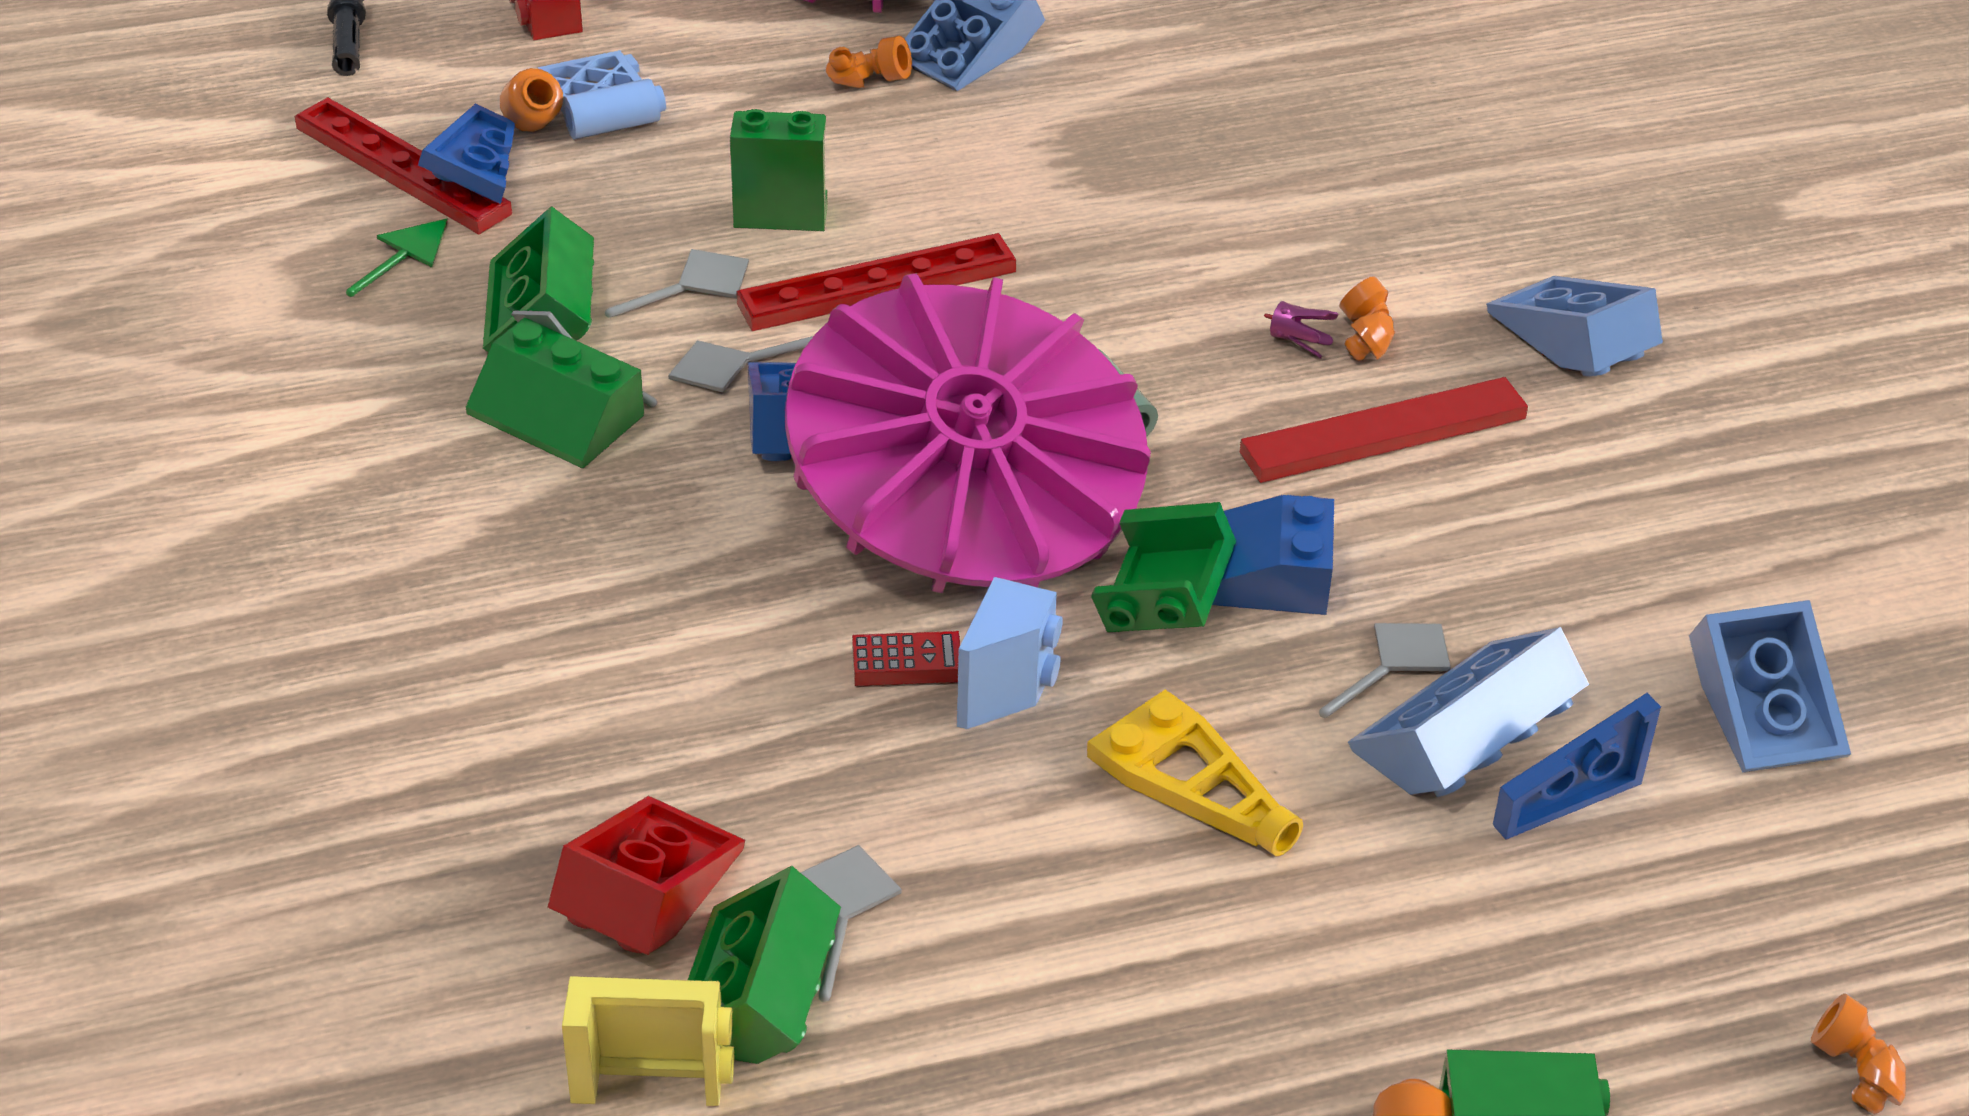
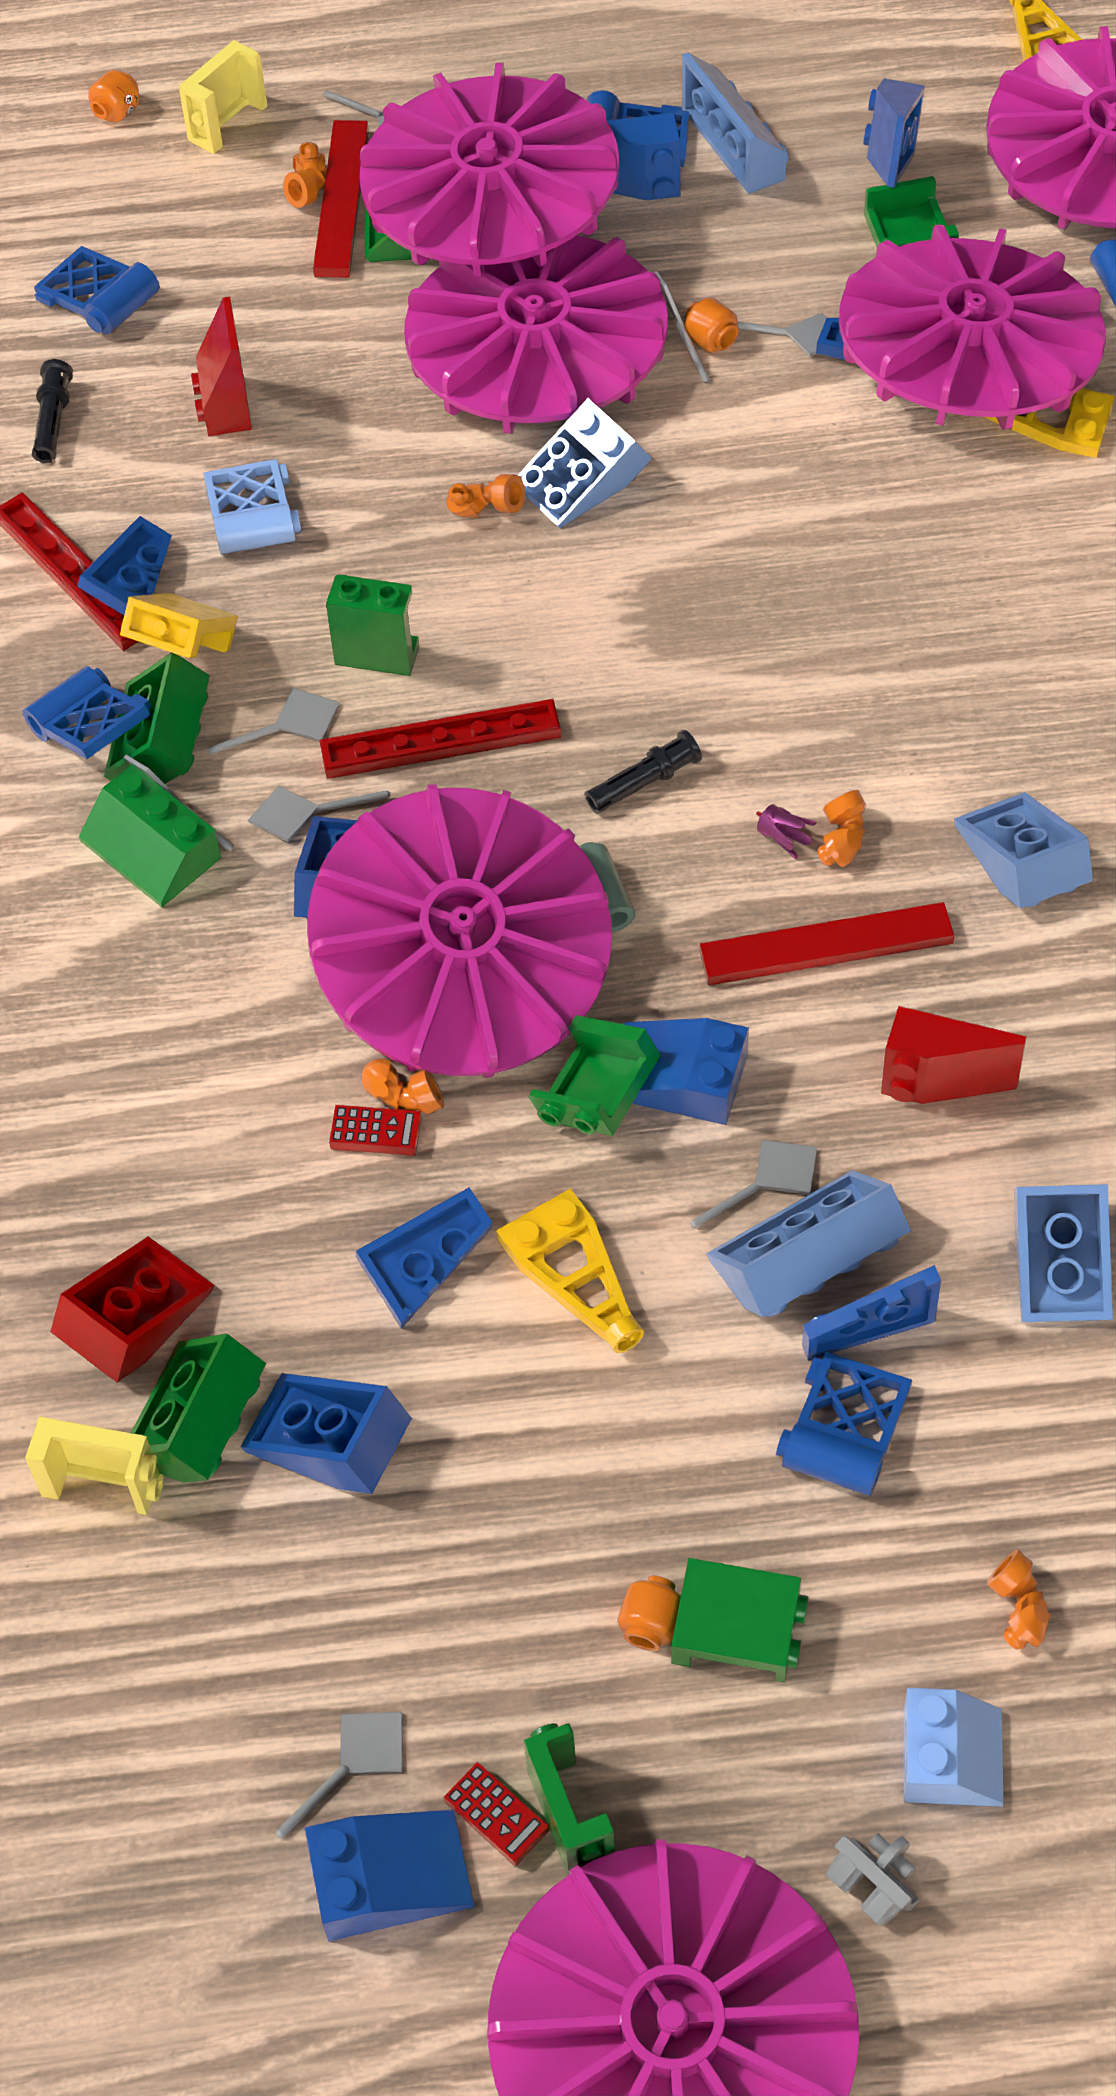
camera: 15 degrees right, 15 degrees up
green piece [346,218,448,297] -> none
orange head [500,68,563,132] -> none
light grey piece [800,845,902,1002] -> none
light blue slope [957,577,1063,729] -> none
none -> blue piece [22,666,151,759]
none -> yellow panel [120,593,238,658]
none -> blue slope [241,1373,412,1494]
none -> blue wing [356,1187,492,1329]
none -> orange arm [361,1059,445,1115]
none -> black pin [584,730,702,814]
none -> blue piece [776,1352,912,1496]
none -> red slope [881,1006,1027,1104]

